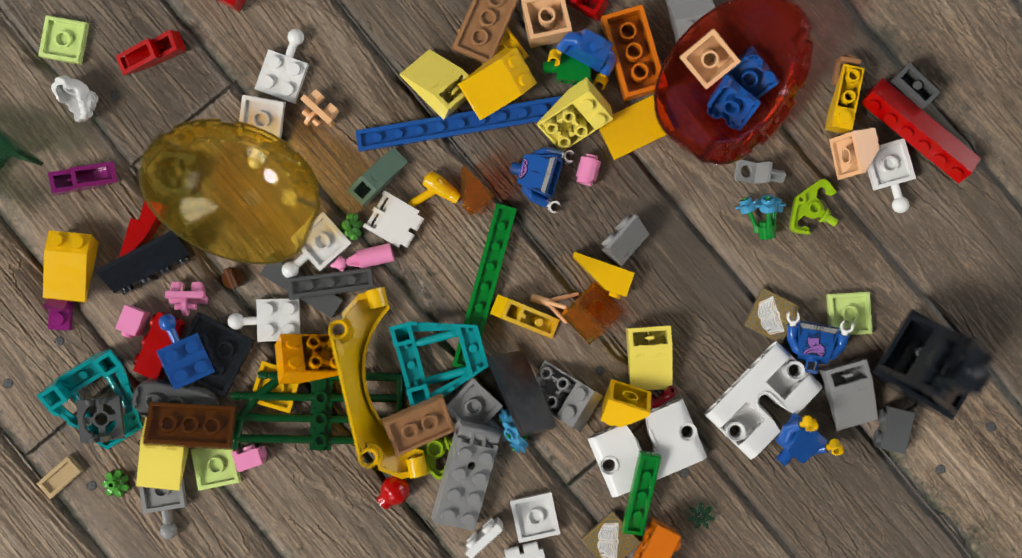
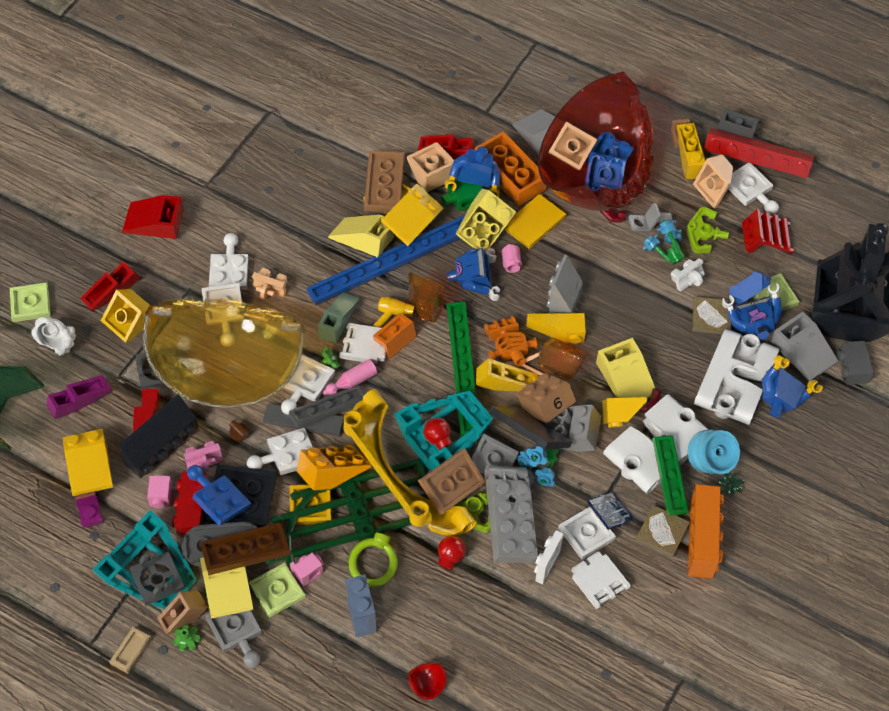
camera: 20 degrees left, 30 degrees down
none -> yellow slope [101,289,156,343]
none -> medium nougat slope [157,590,208,635]
none -> sand blue window [345,575,377,637]
none -> lime piece [348,532,398,587]
none -> orange panel [373,313,416,359]
none -> red piece [423,418,453,450]
none -> orange piece [484,316,537,366]
none -> medium nougat brick [517,373,576,423]
none -> piece [587,492,633,530]
none -> white hips [671,258,705,291]
none -> medium azure wheel [687,430,740,474]
none -> slope [730,271,772,304]
none -> red plate [742,209,794,254]

